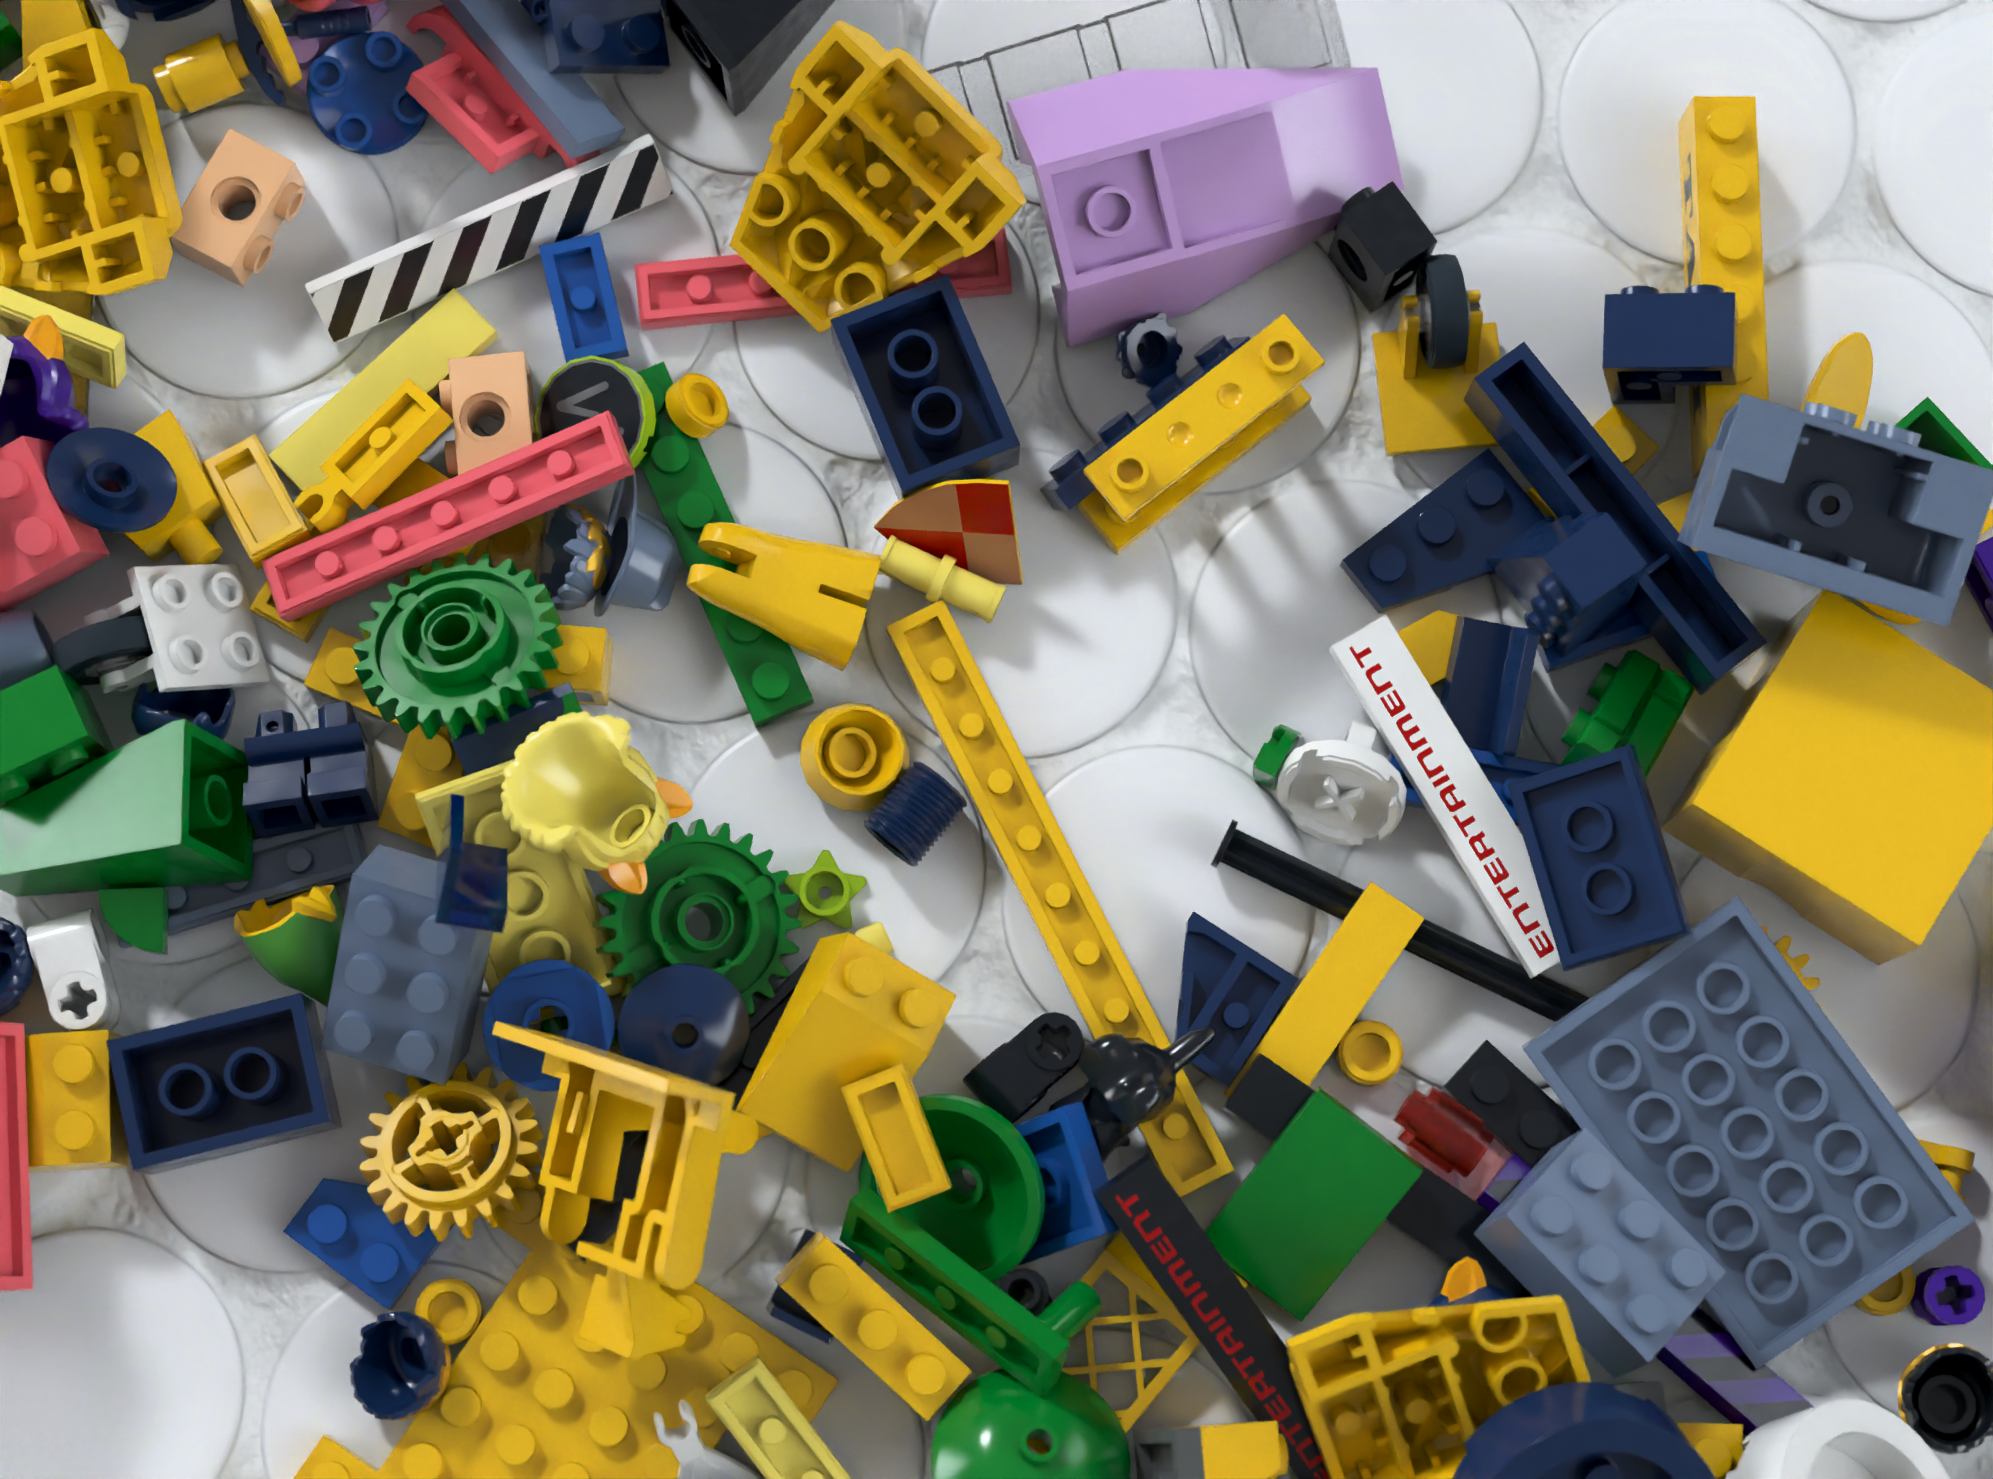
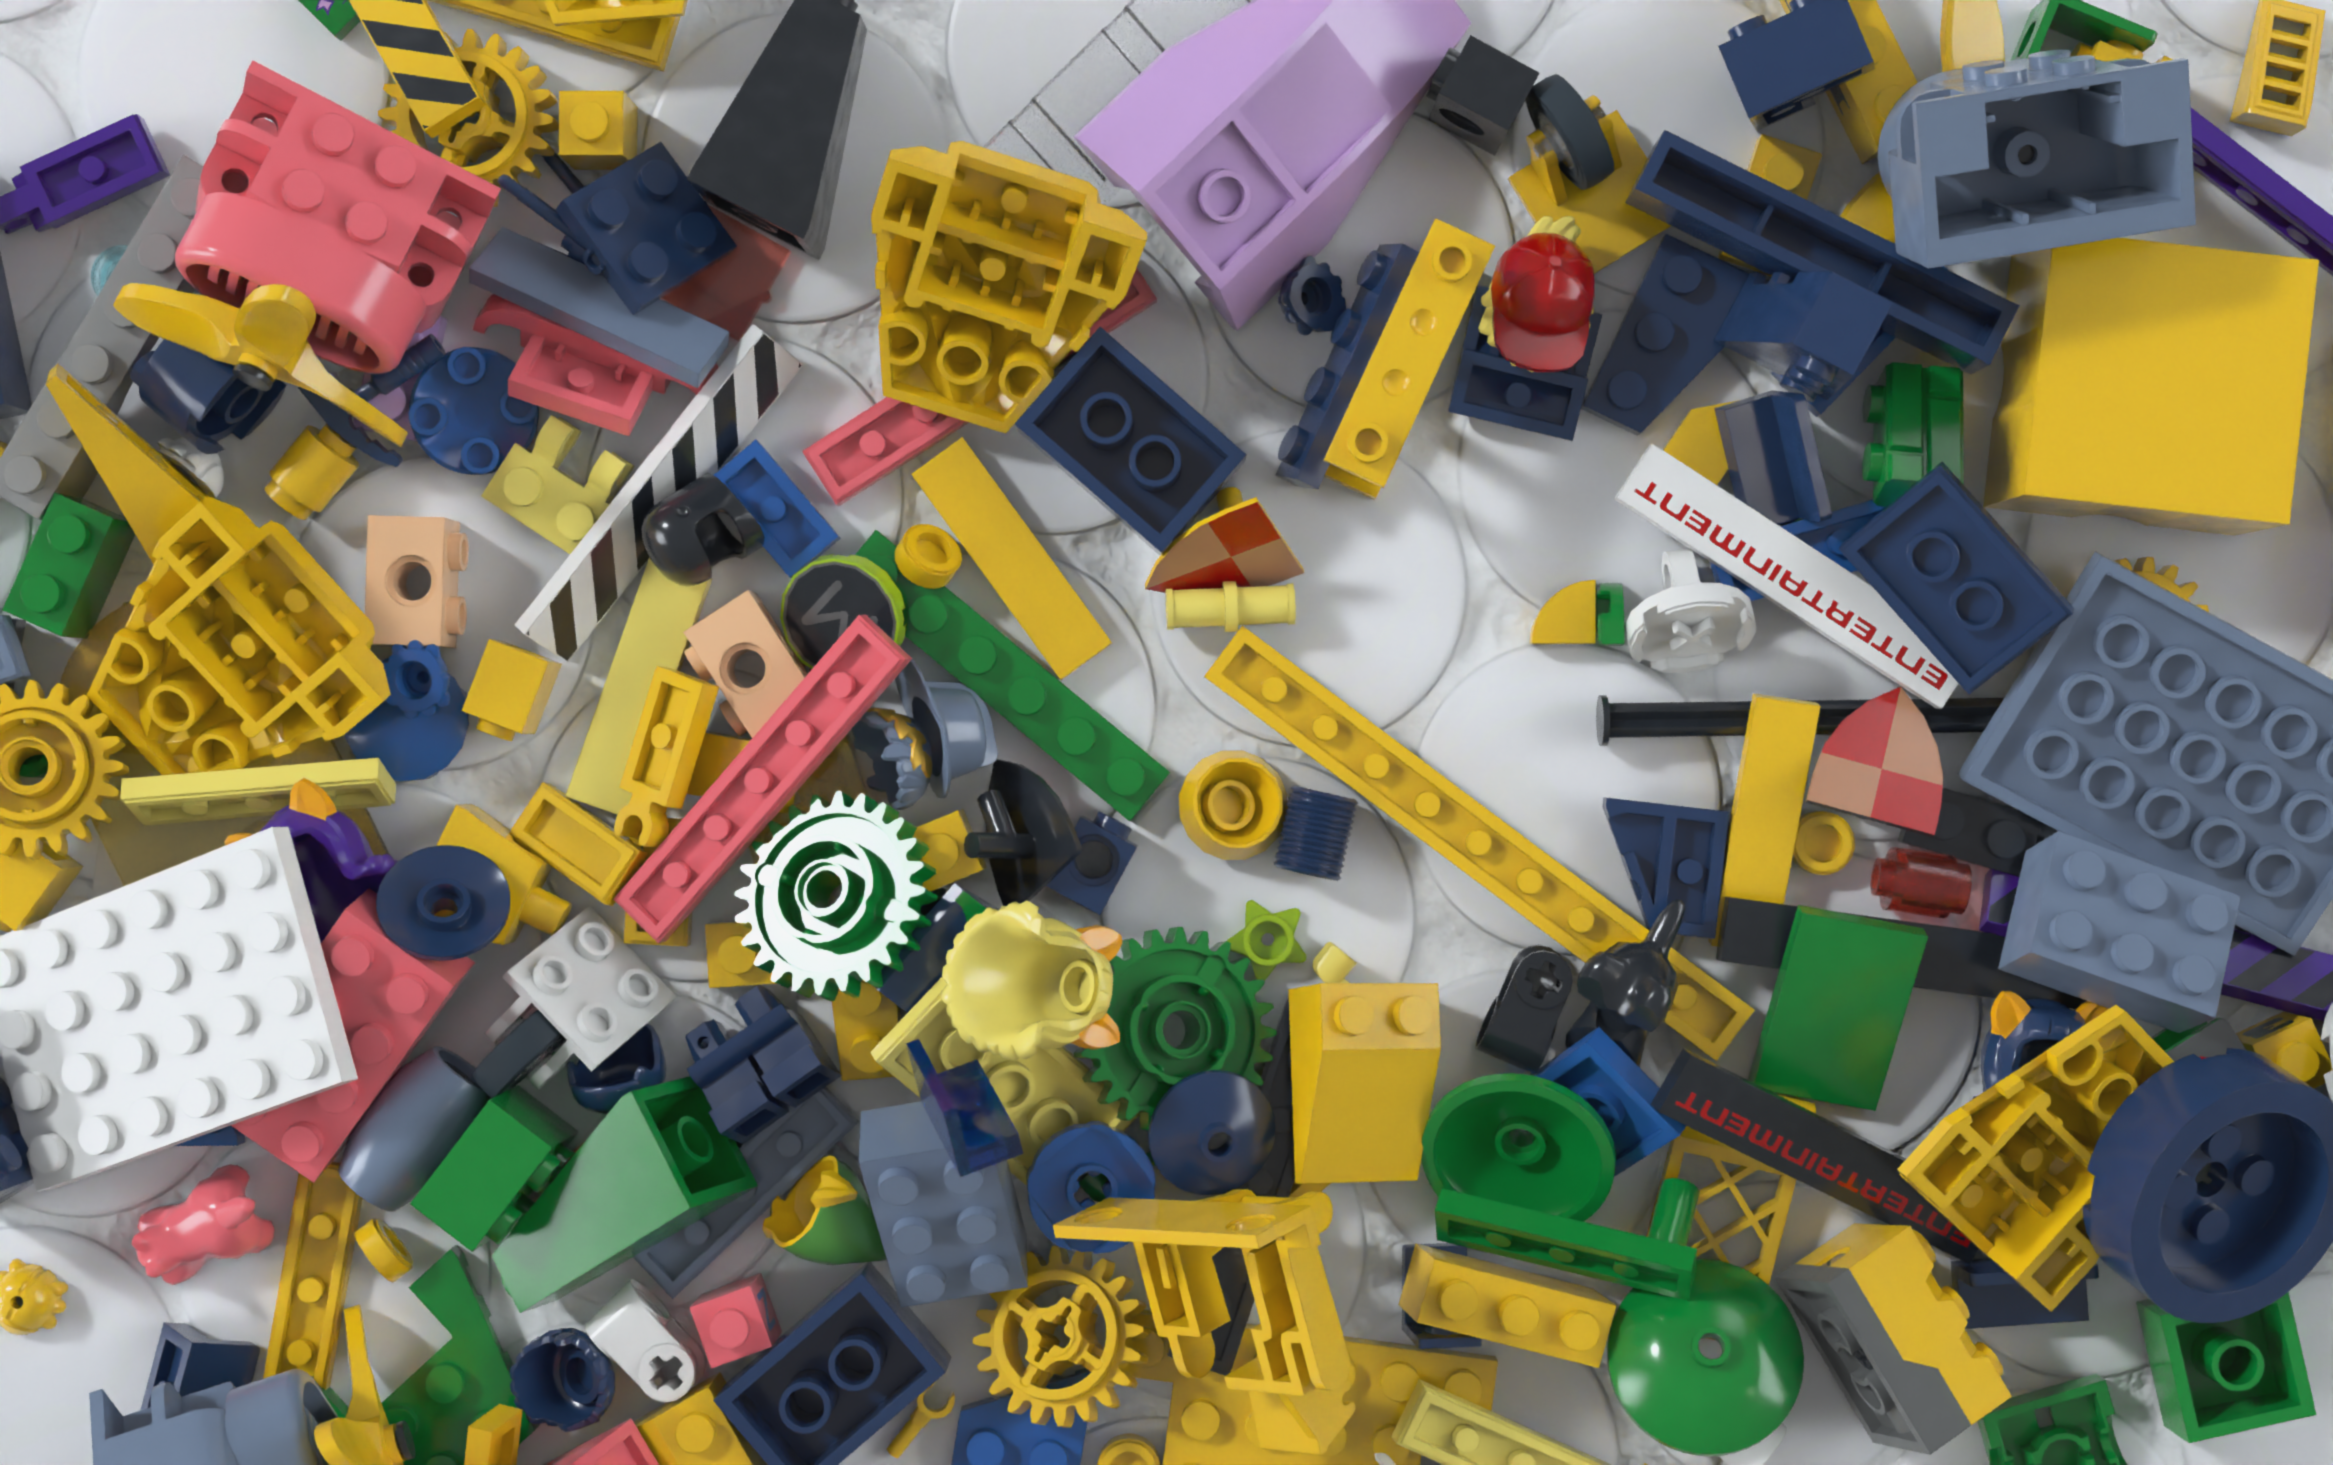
camera: 25 degrees left, 10 degrees up
green tile [98,887,168,955] -> none
yellow piece [686,522,881,671] -> none
yellow tile [841,1063,953,1213] -> none
black pin [998,1268,1053,1317] -> none
none -> blue dish [345,658,469,782]
none -> blue animal [383,640,451,719]
none -> yellow brick [461,639,562,741]
none -> light yellow plate [481,415,634,554]
none -> black helmet [642,473,765,587]
none -> clear red piece [661,205,791,342]
none -> coral brick [689,1273,782,1369]
none -> yellow hand [886,1382,955,1458]
none -> yellow tile [911,437,1112,680]
none -> black shield [964,759,1083,906]
none -> dark blue brick [1046,811,1138,915]
none -> dark blue slope [1448,285,1602,441]
none -> red hair [1478,216,1595,372]
none -> yellow tile [1529,580,1596,644]
none -> shield [1805,687,1944,837]

